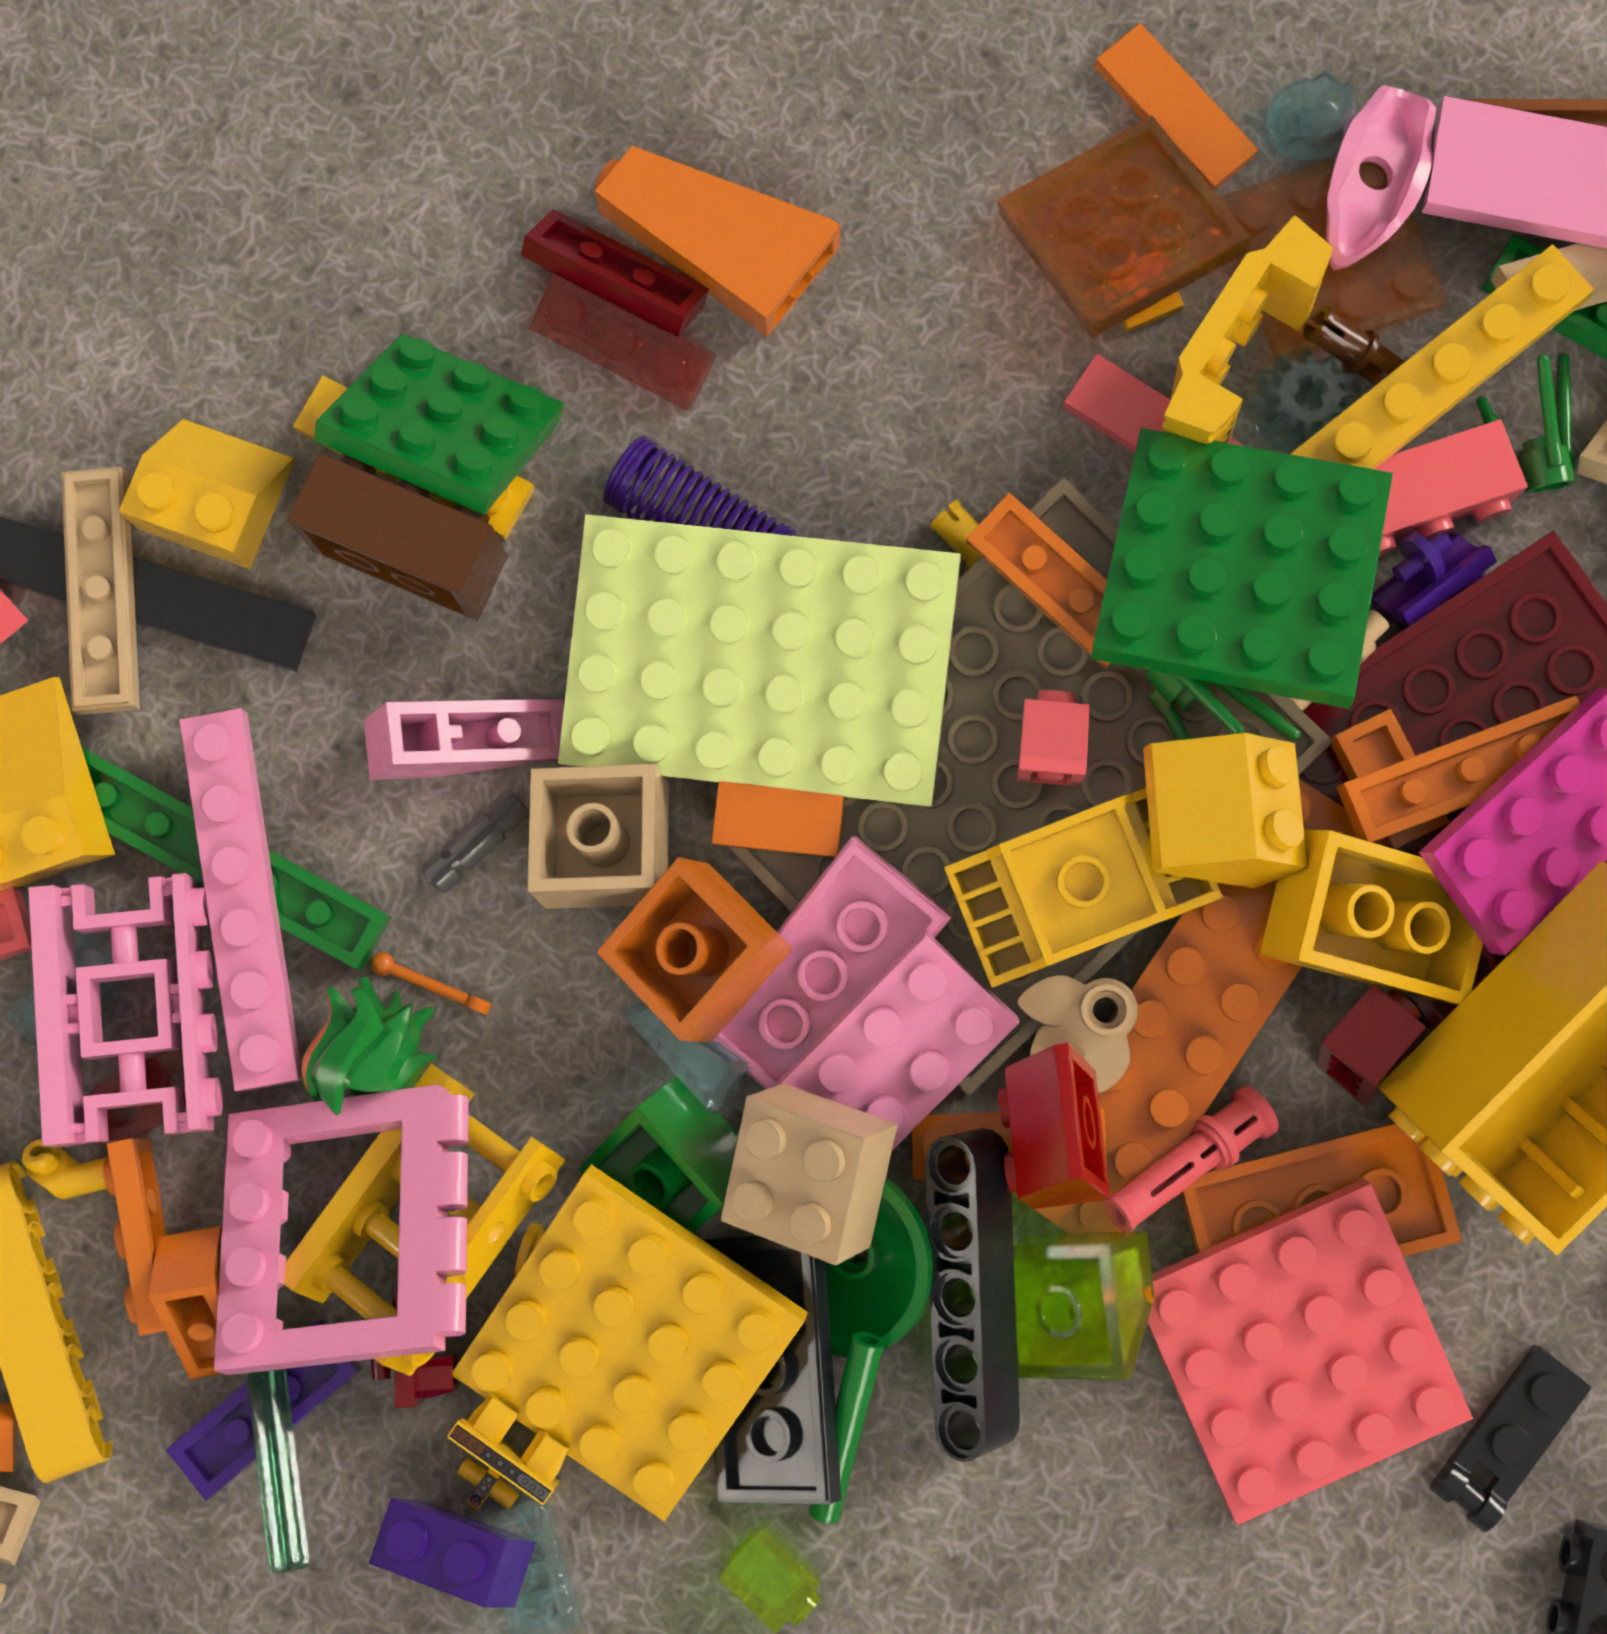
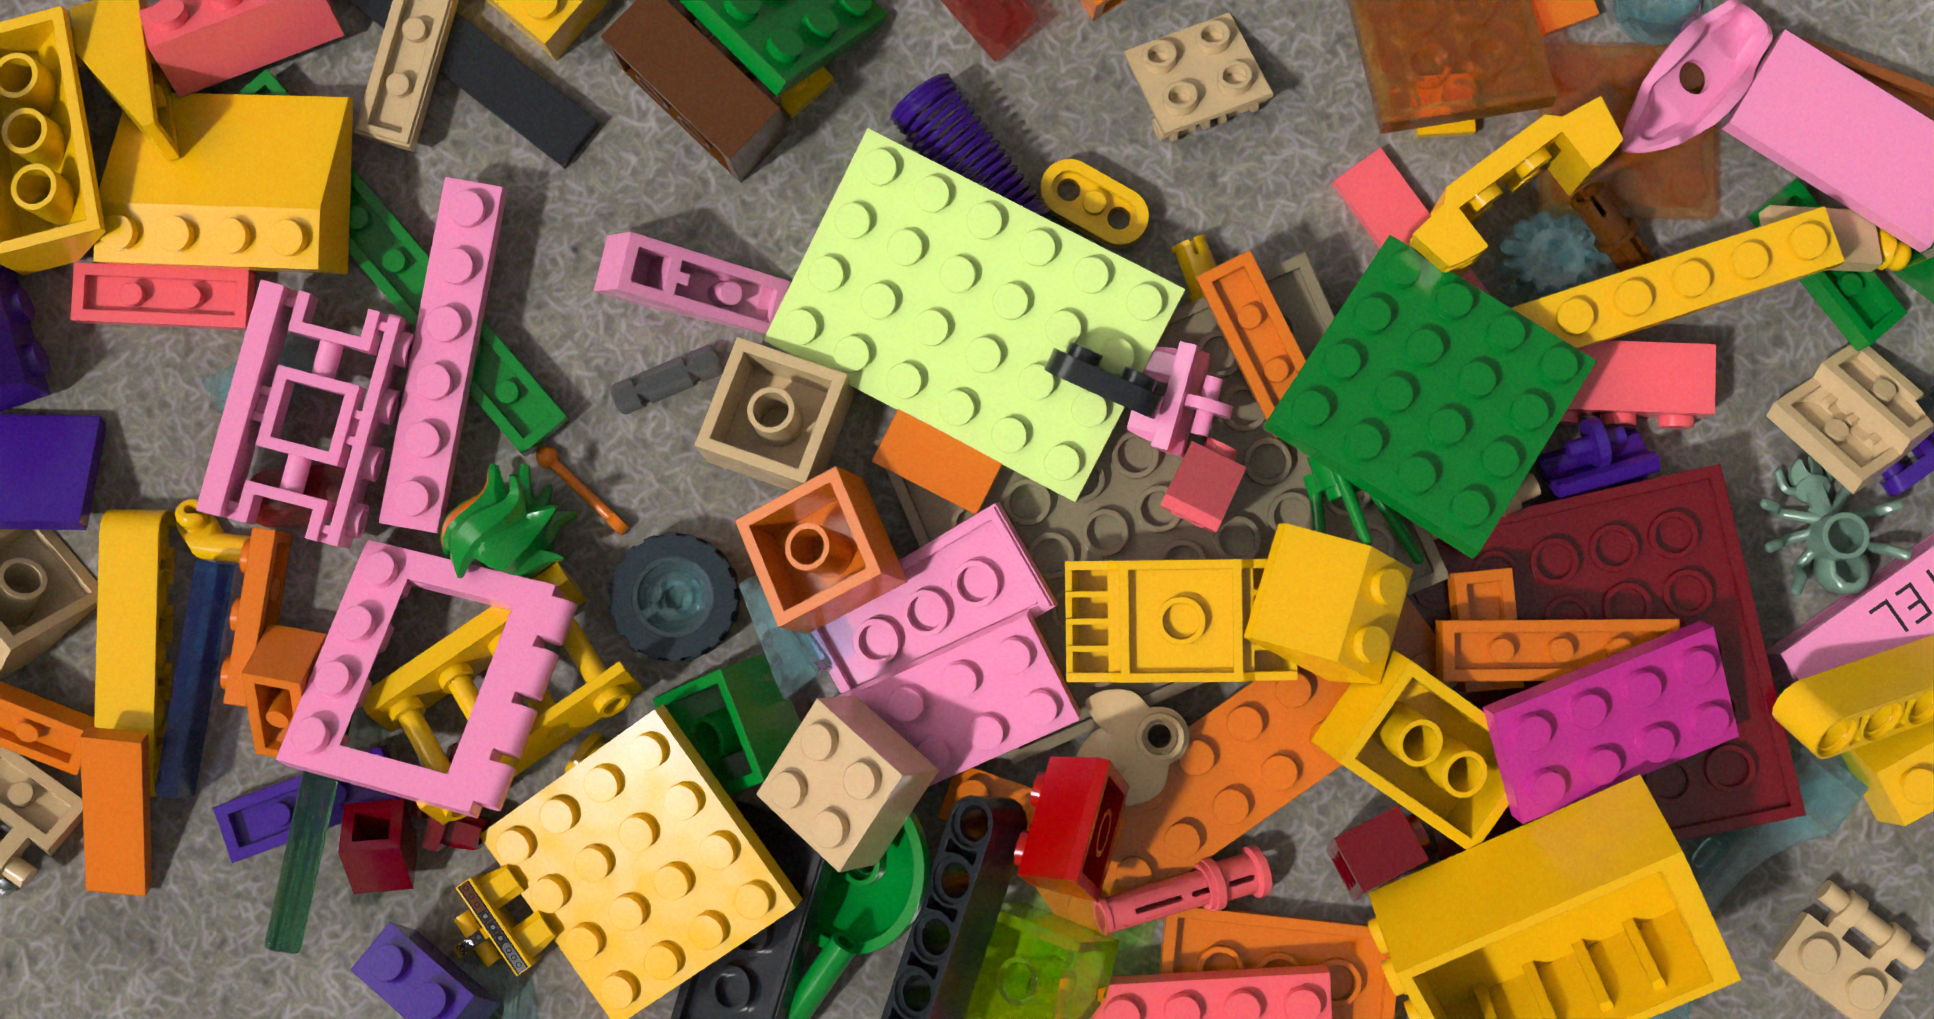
camera: 10 degrees right, 5 degrees up
green plant [1476,354,1576,494] -> none
none -> orange tile [80,726,152,897]
none -> clear blue tile [155,560,235,799]
none -> dark red brick [338,799,417,894]
none -> black wheel [608,532,741,662]
none -> yellow plate [1040,159,1149,249]
none -> black plate [1044,341,1165,419]
none -> tan hinge [1124,12,1273,142]
none -> bright pink hips [1127,341,1234,458]

